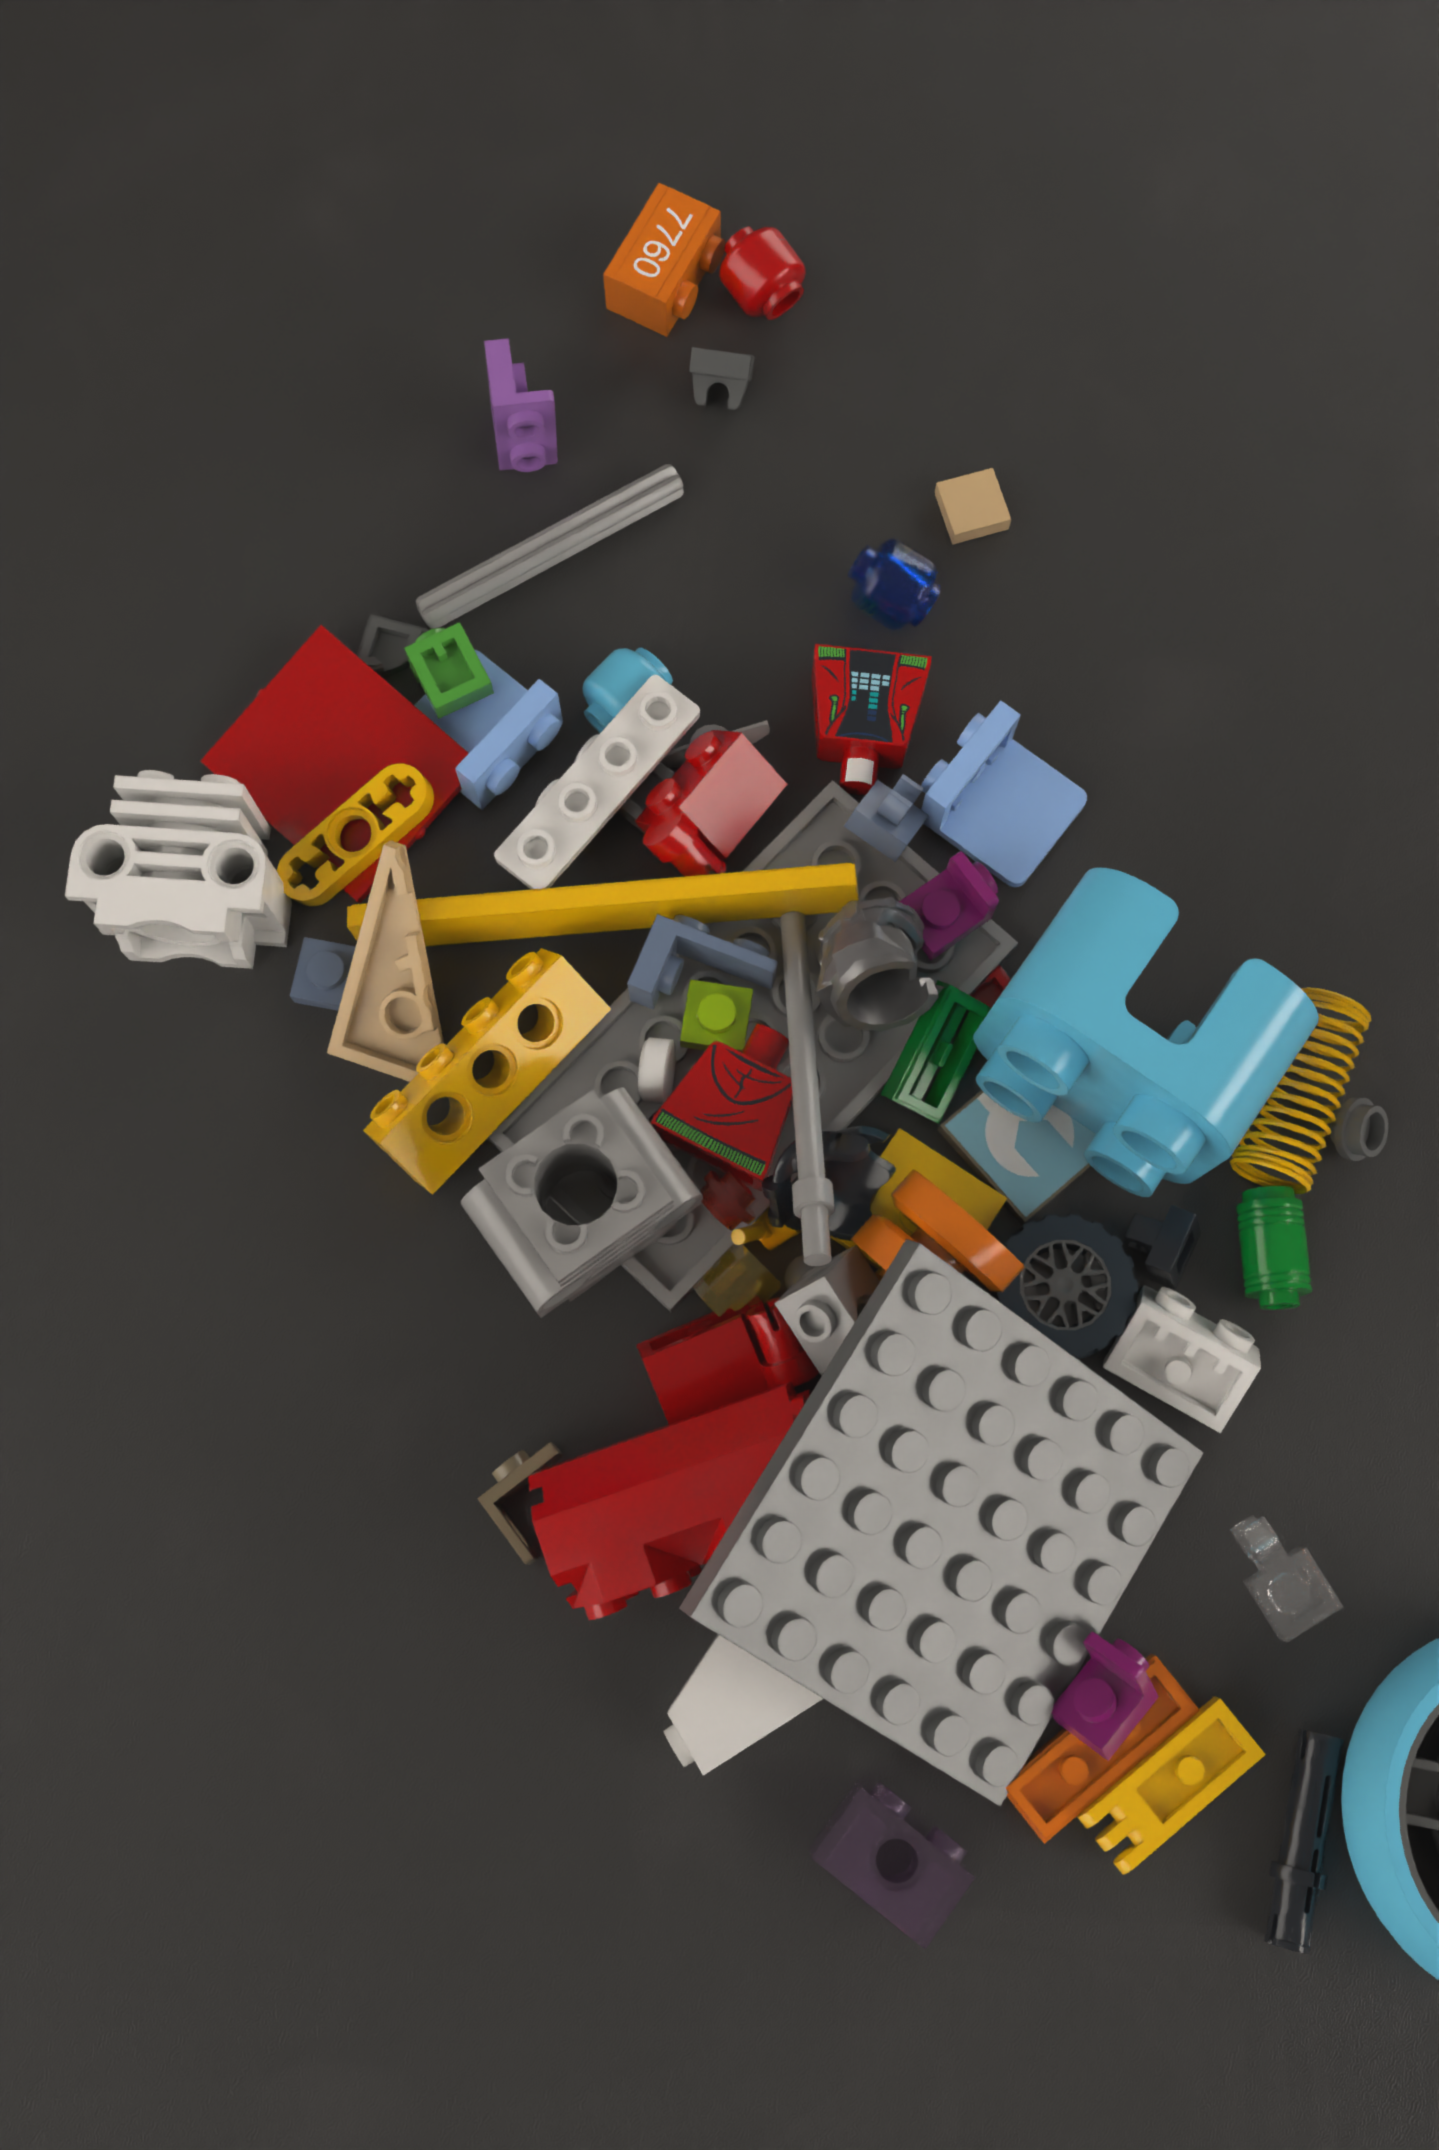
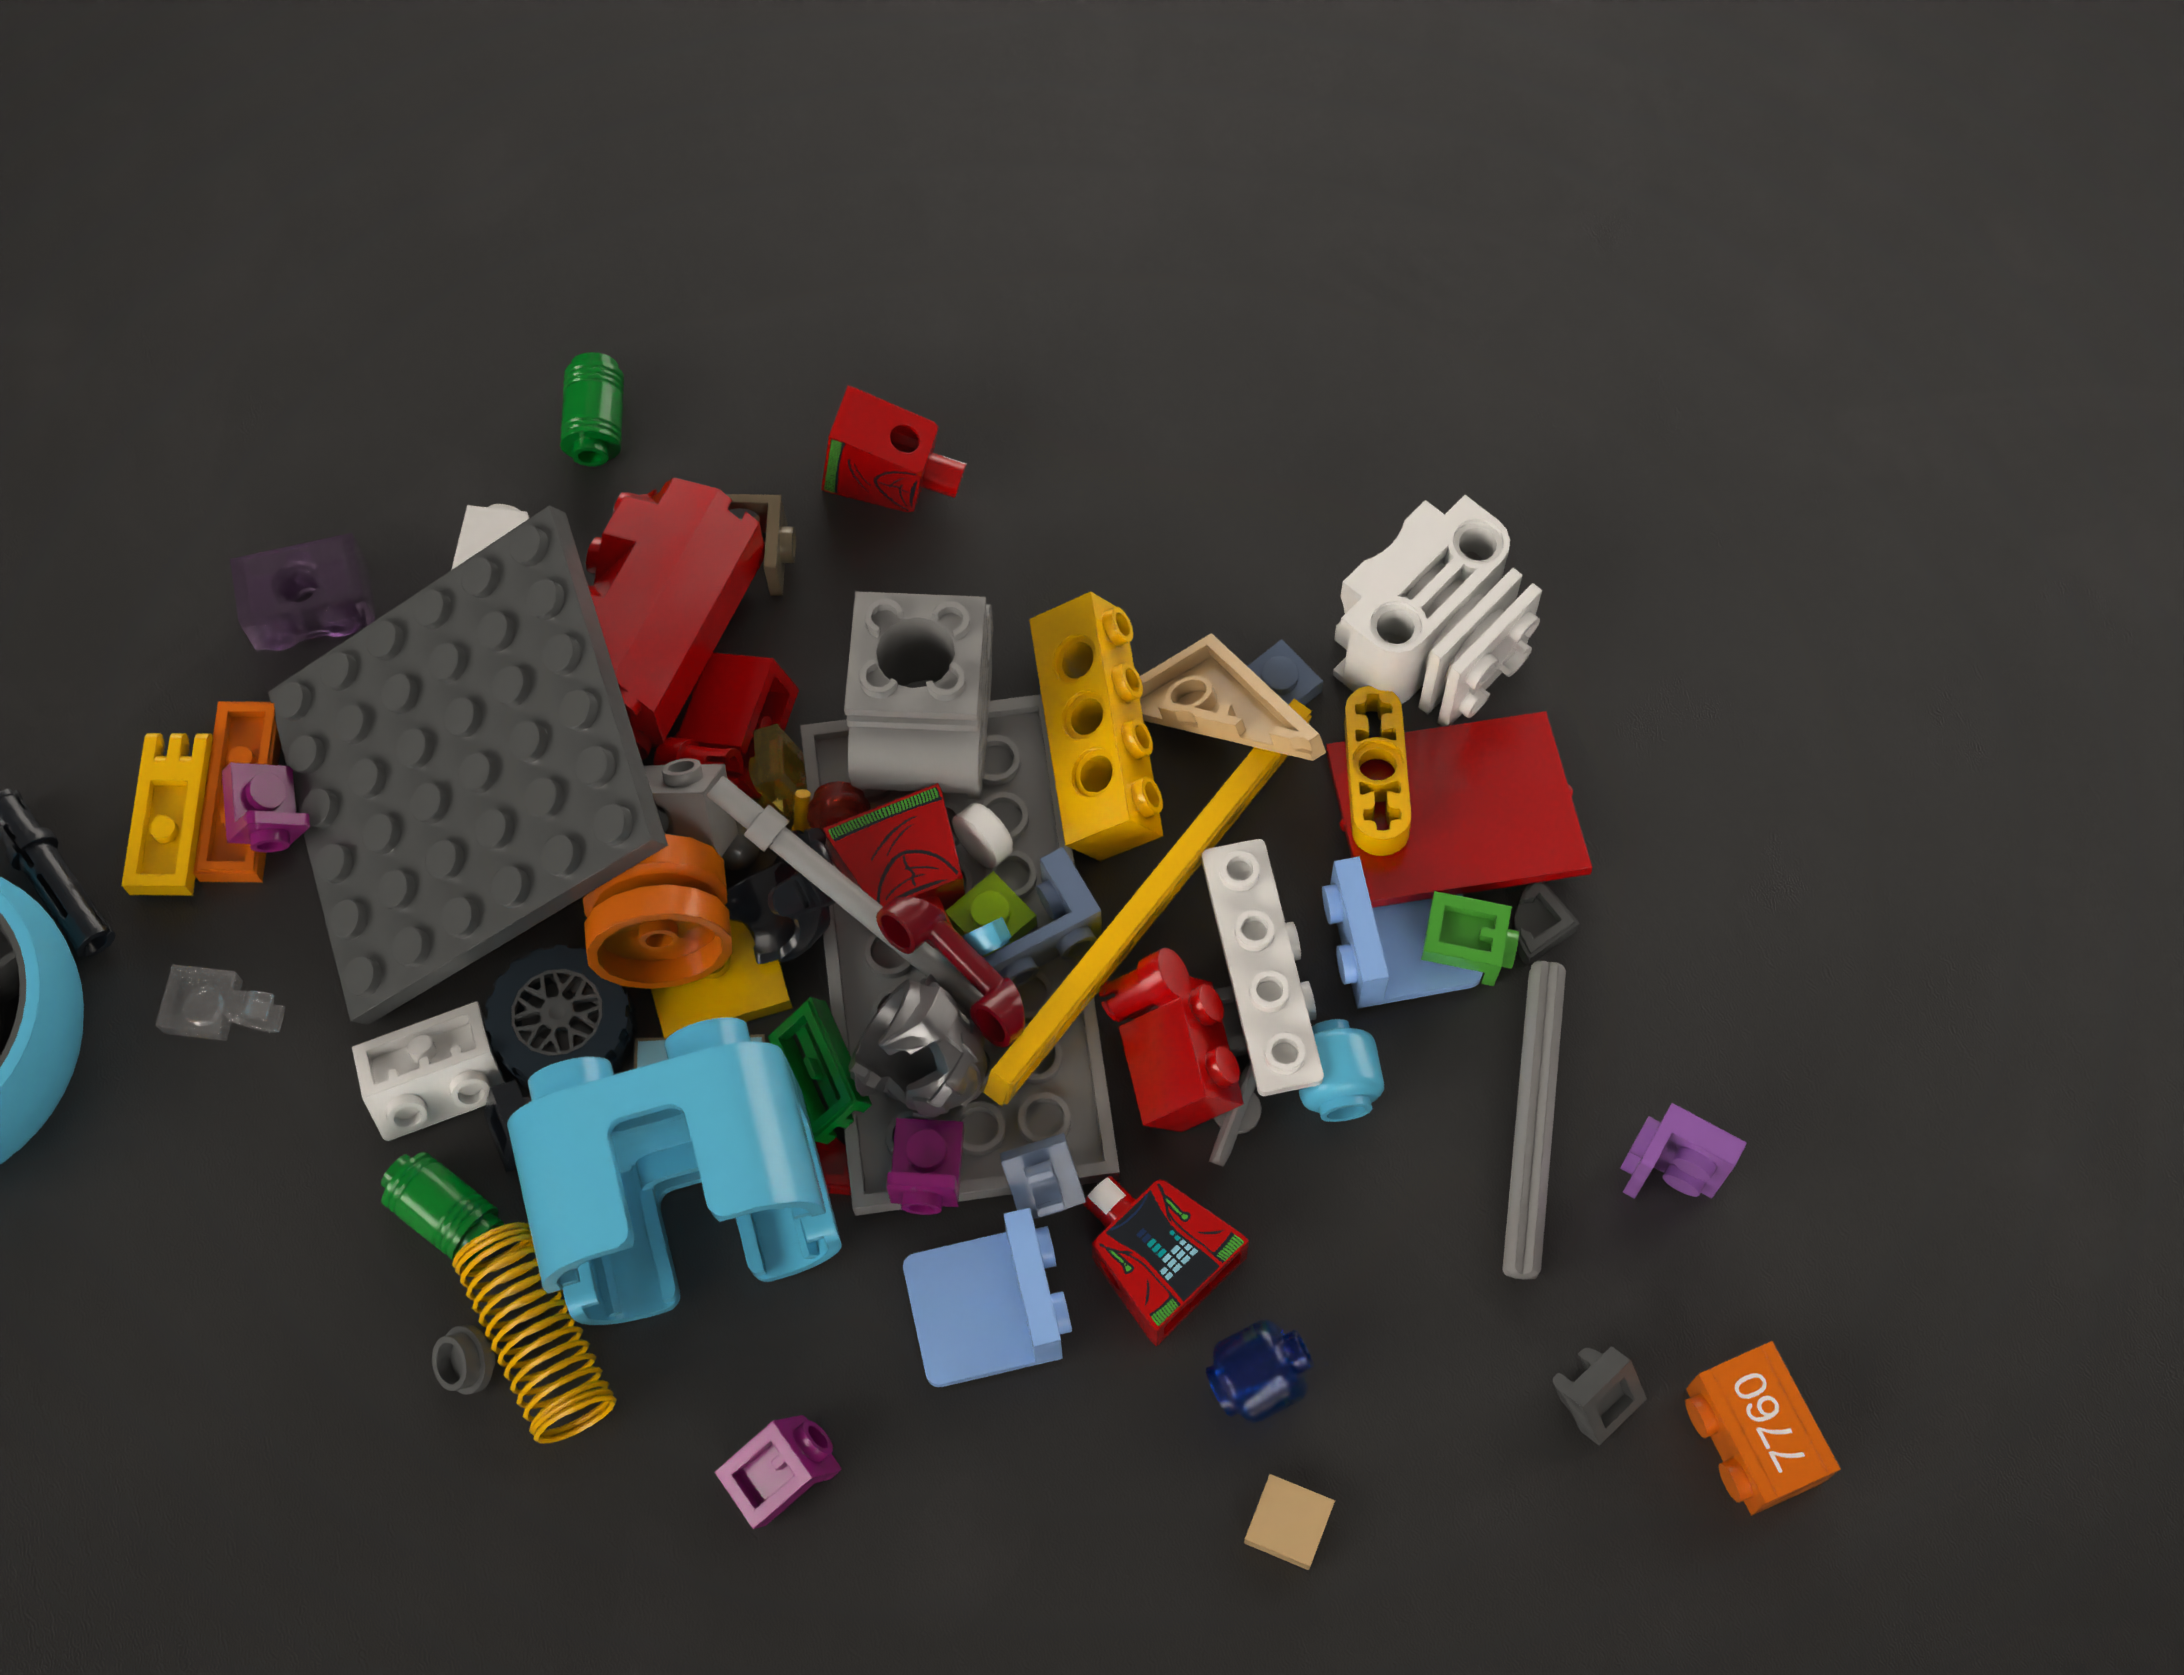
camera: 130 degrees right, 10 degrees down
red head [719,226,806,320] -> none
none -> green head [560,352,624,467]
none -> bracket [715,1415,841,1529]
none -> red torso [821,385,967,513]
none -> dark red bar [876,896,1025,1048]
none -> medium azure tile [962,917,1012,956]

